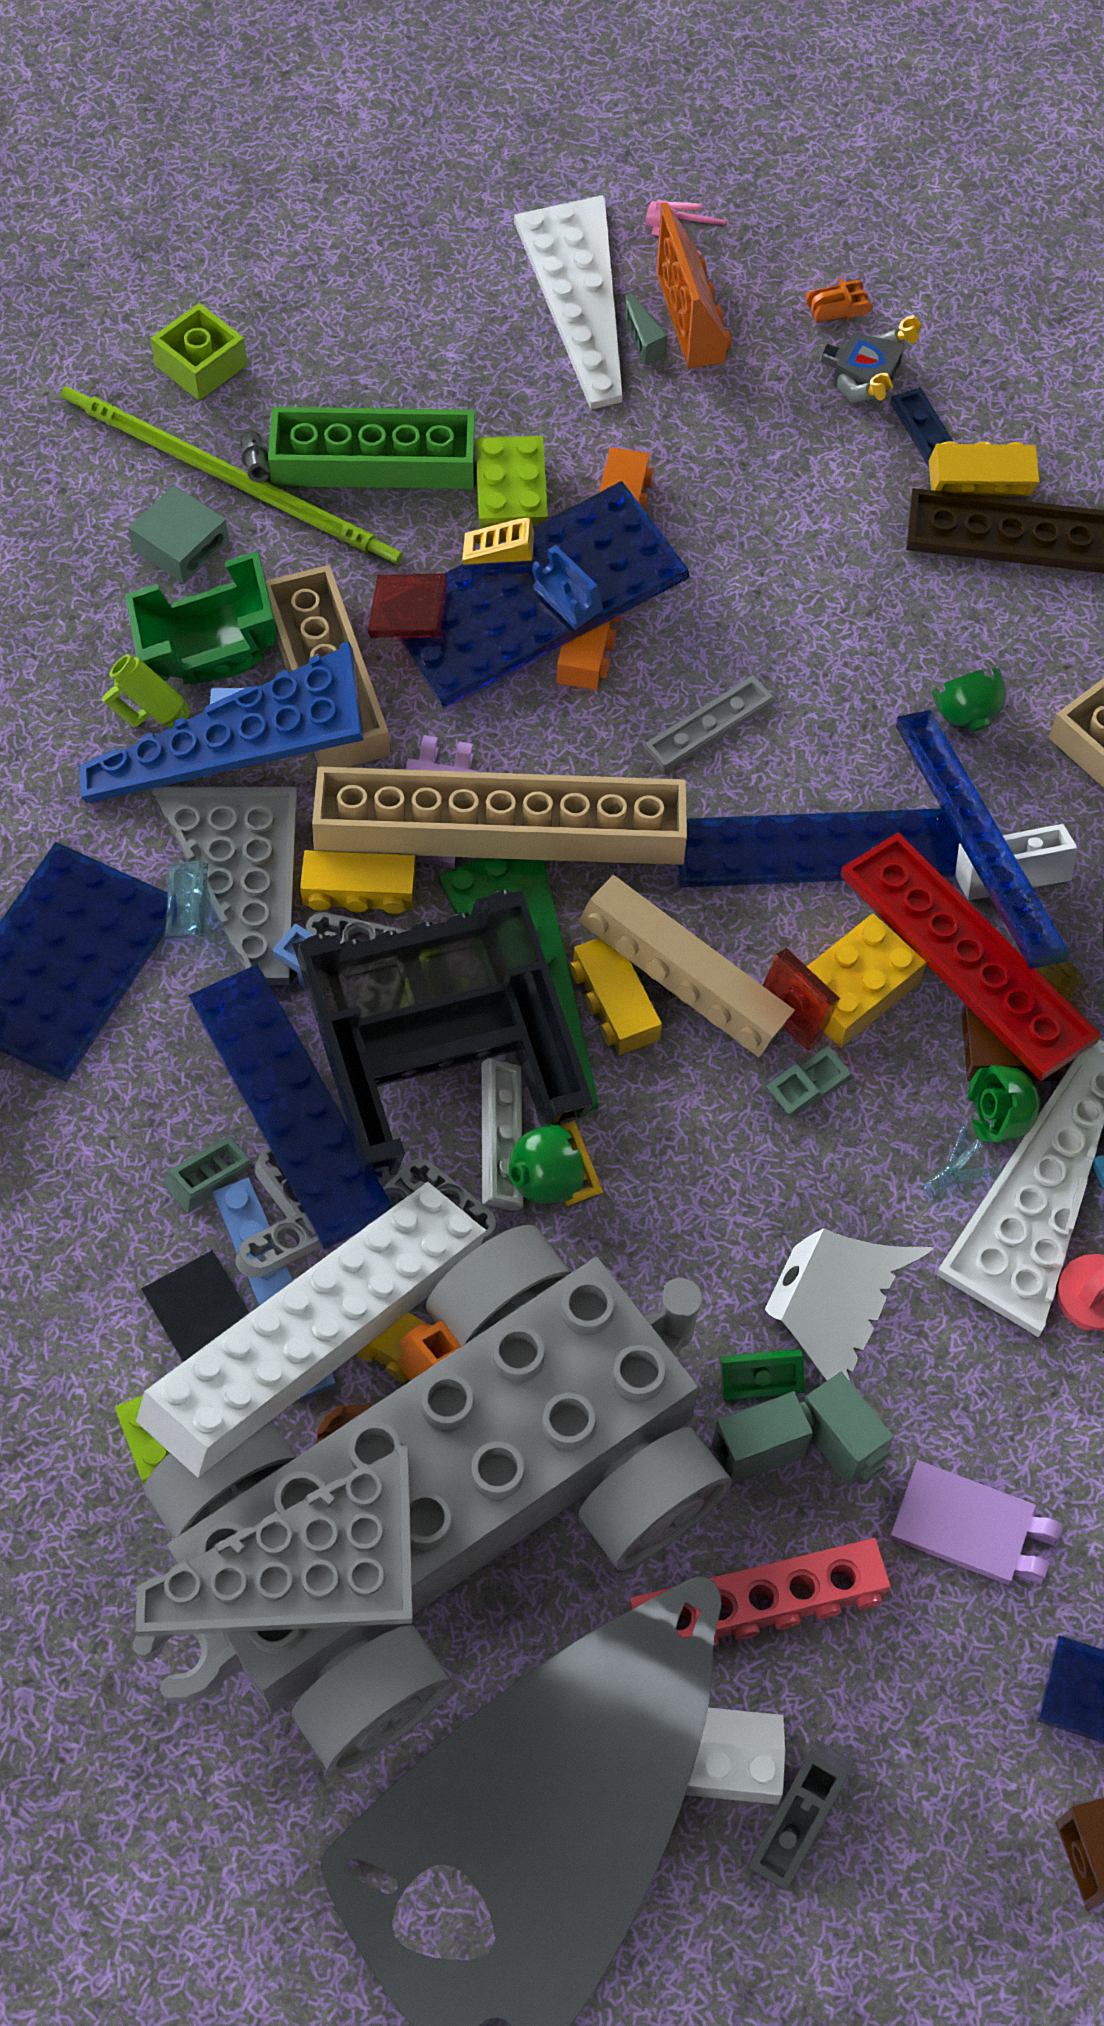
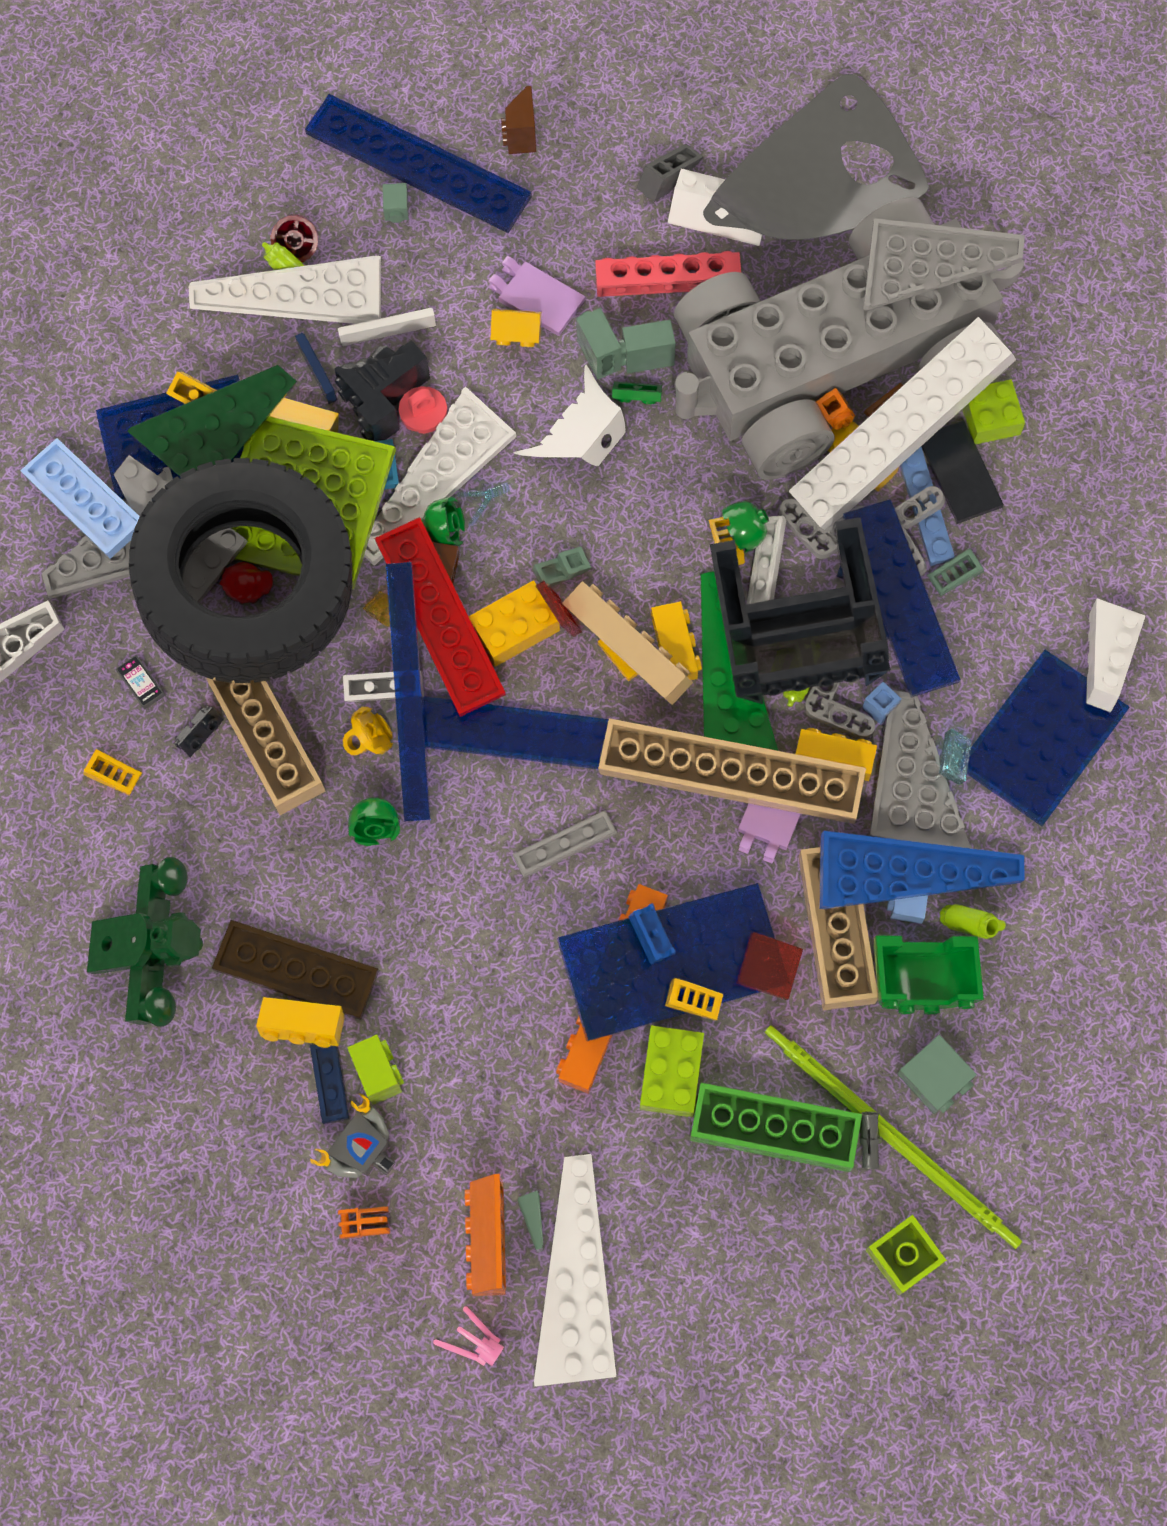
camera: 165 degrees left, 10 degrees up
none -> yellow tile [343,706,393,755]
none -> lime brick [347,1035,404,1105]
none -> yellow brick [490,309,542,347]

